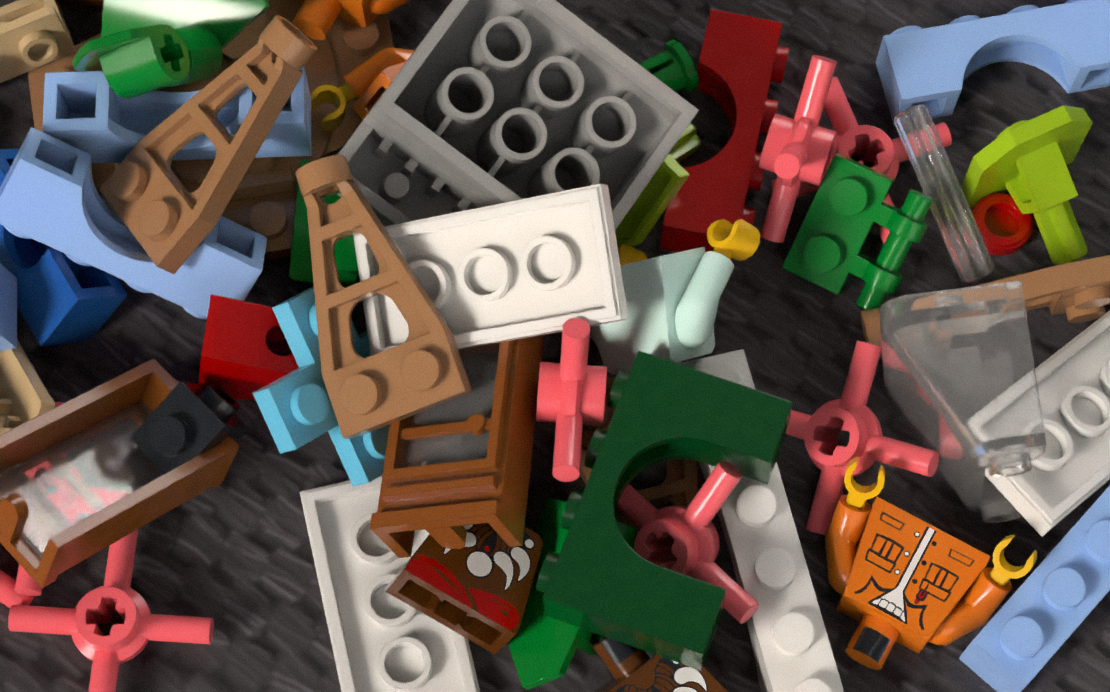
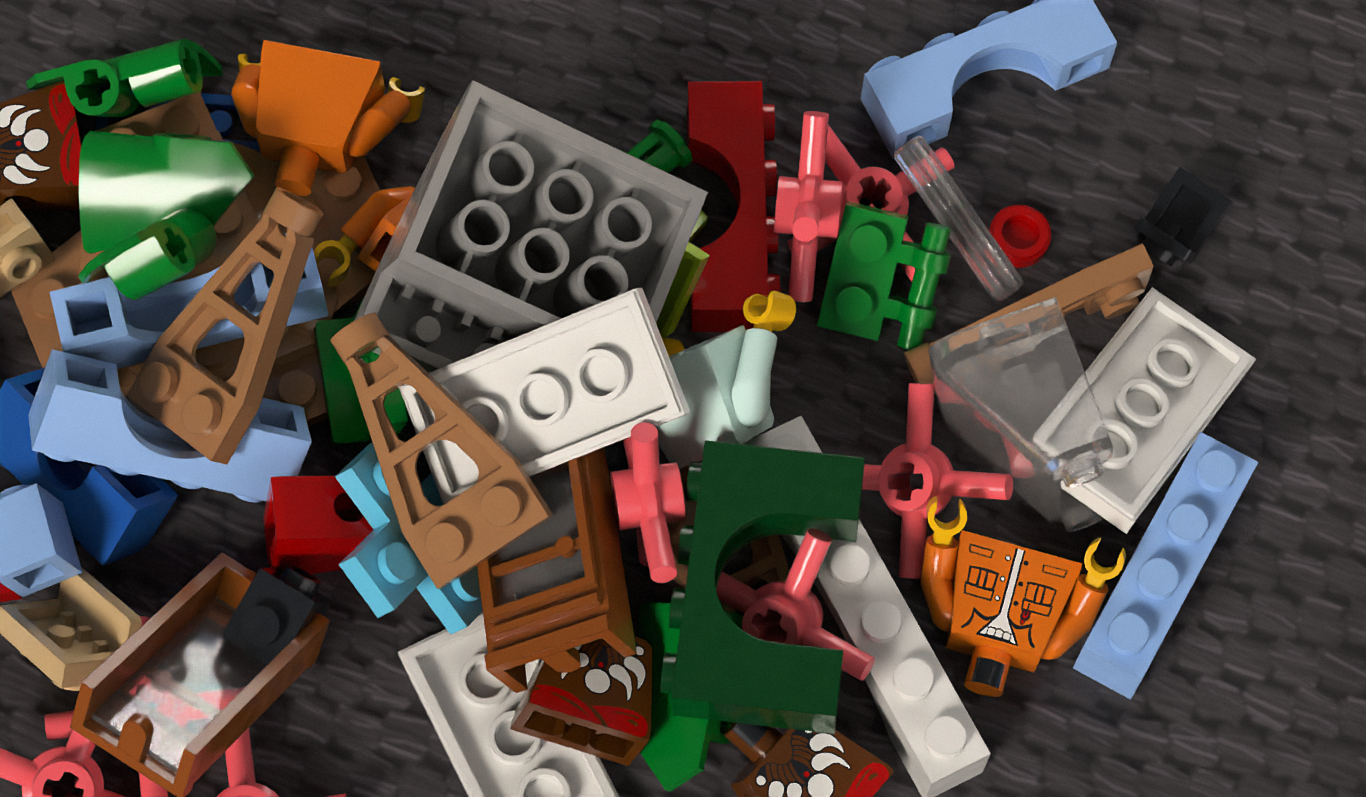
camera: 15 degrees left, 0 degrees up
lime piece [958,105,1093,265] -> none

